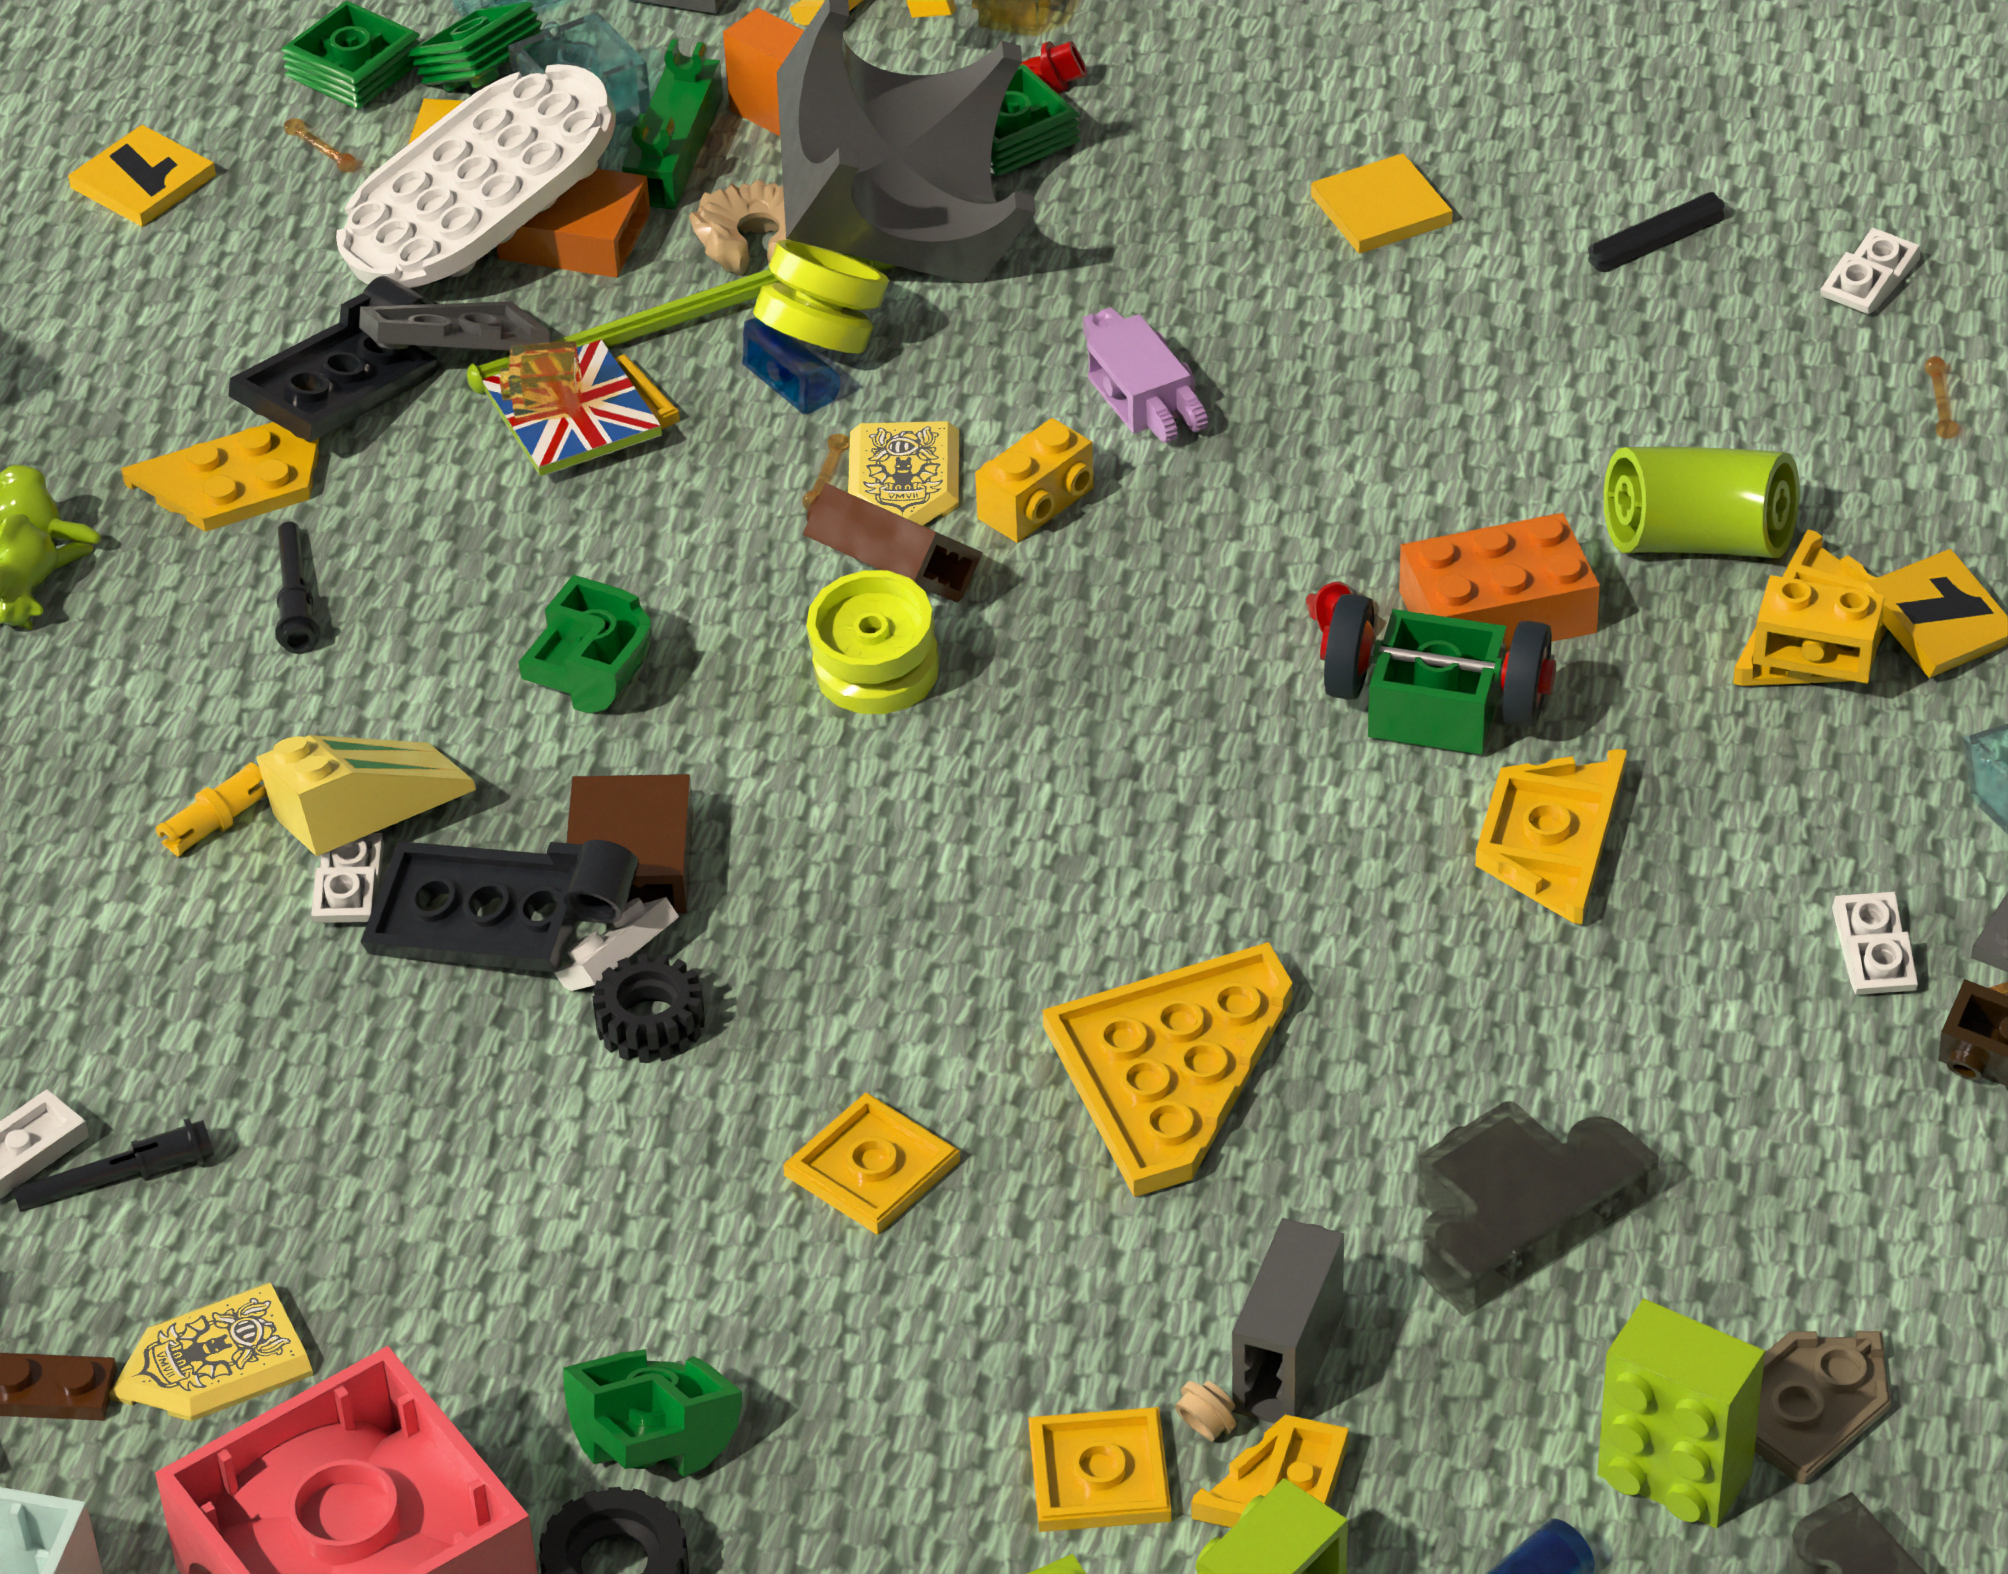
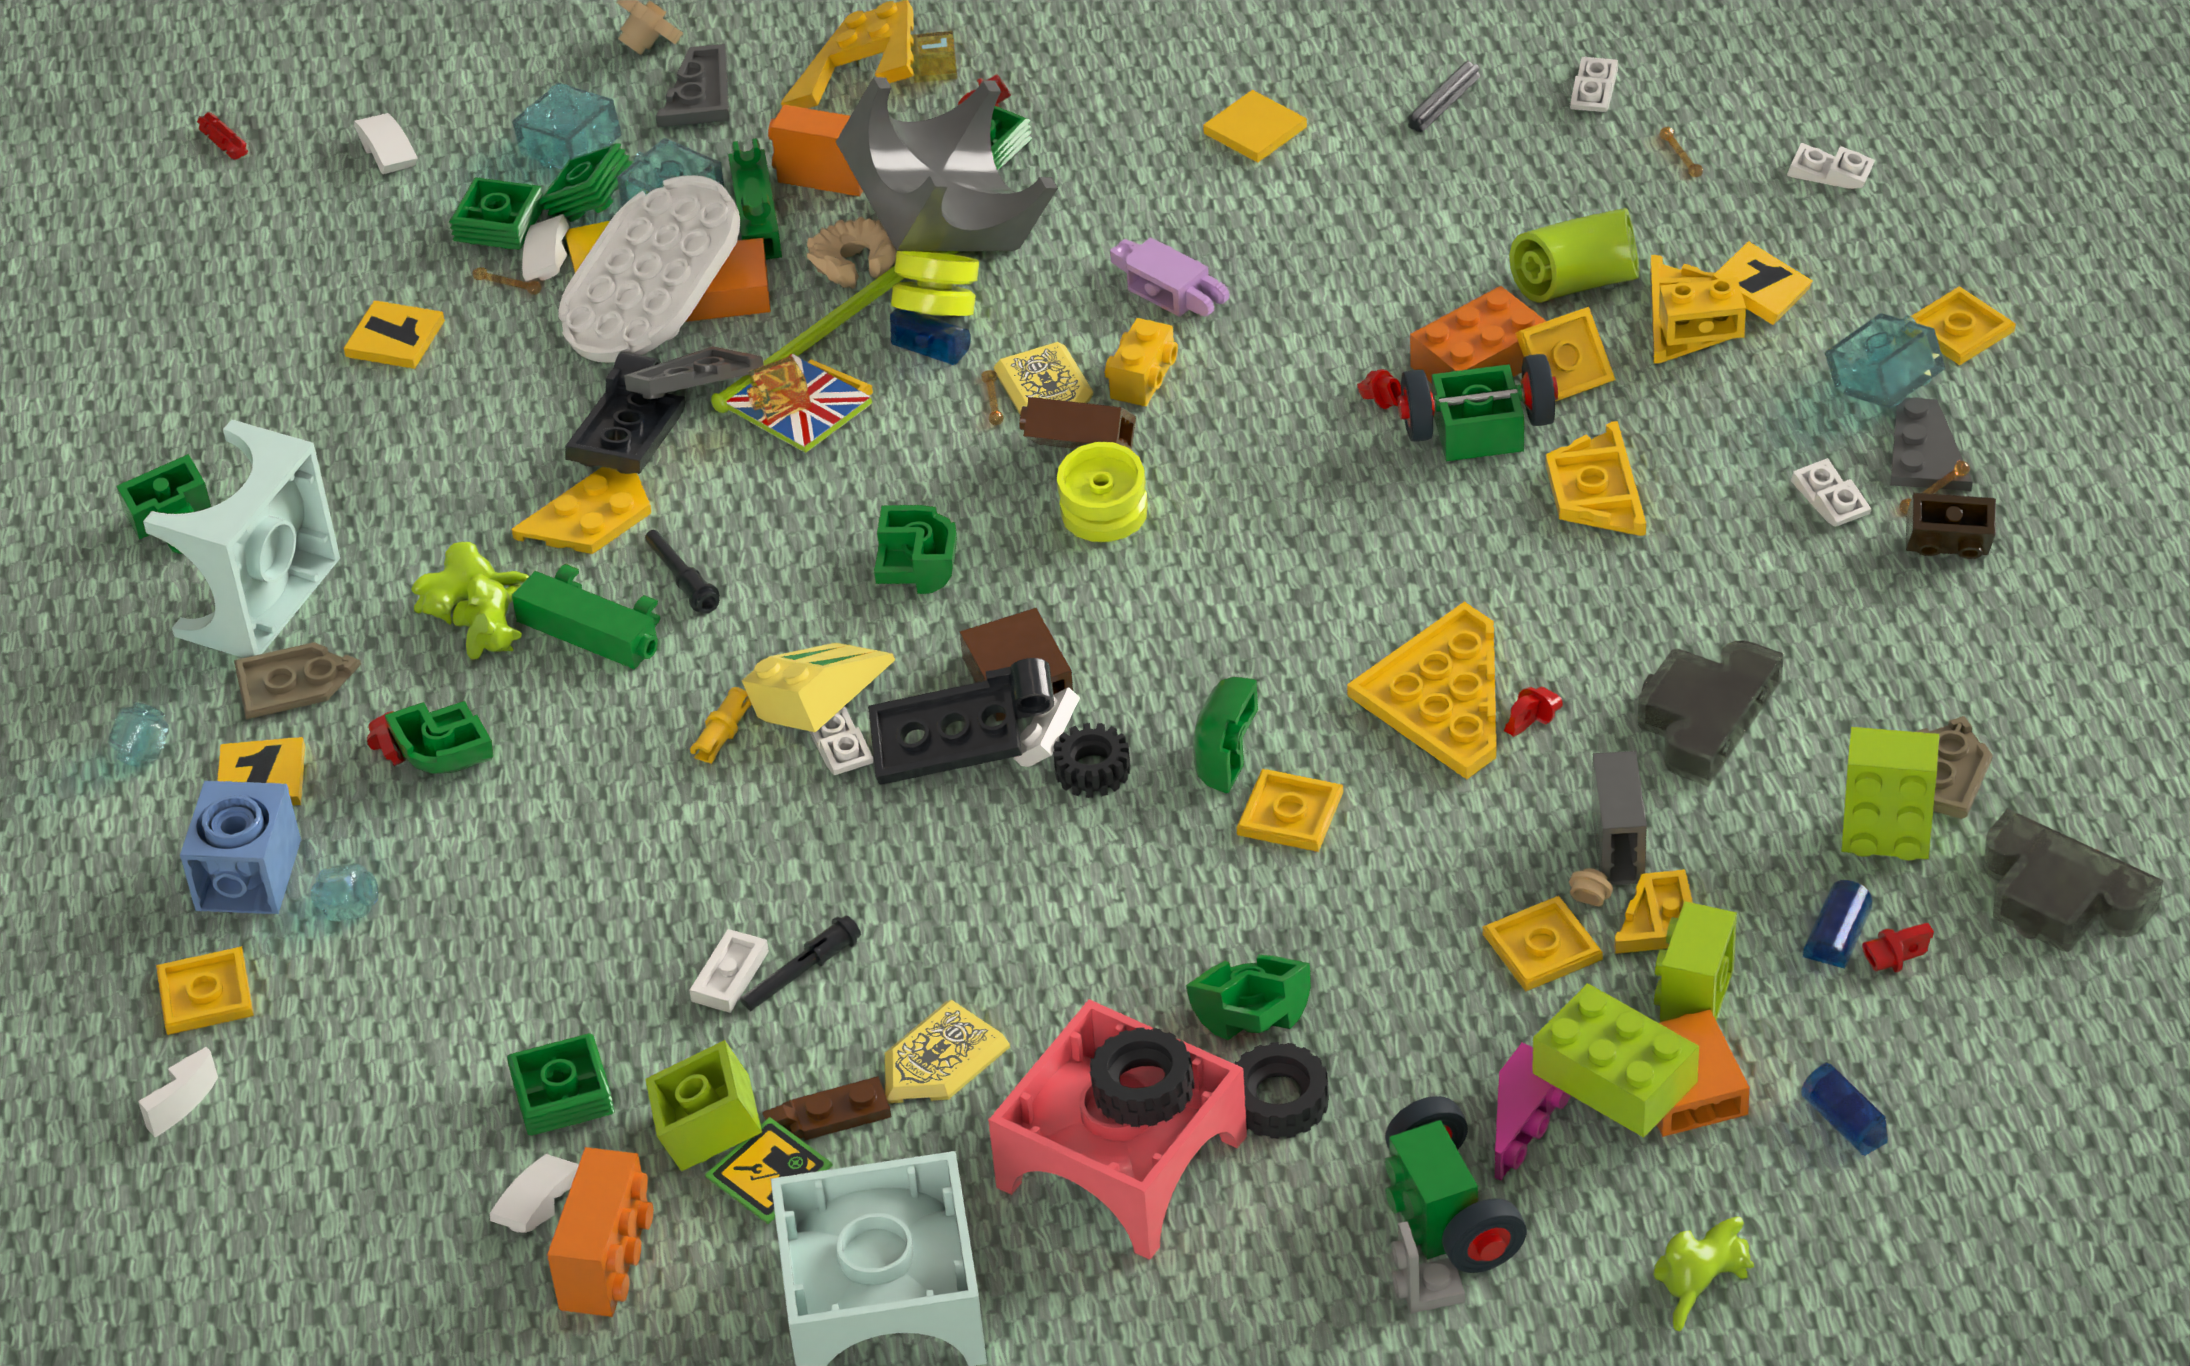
camera: 20 degrees left, 0 degrees up
none -> green brick [511,564,661,670]
none -> white slope [522,214,569,281]
none -> black tyre [1090,1027,1194,1127]
none -> green brick [1193,677,1258,794]
none -> red piece [1504,686,1563,737]
none -> yellow tile [1515,307,1616,402]

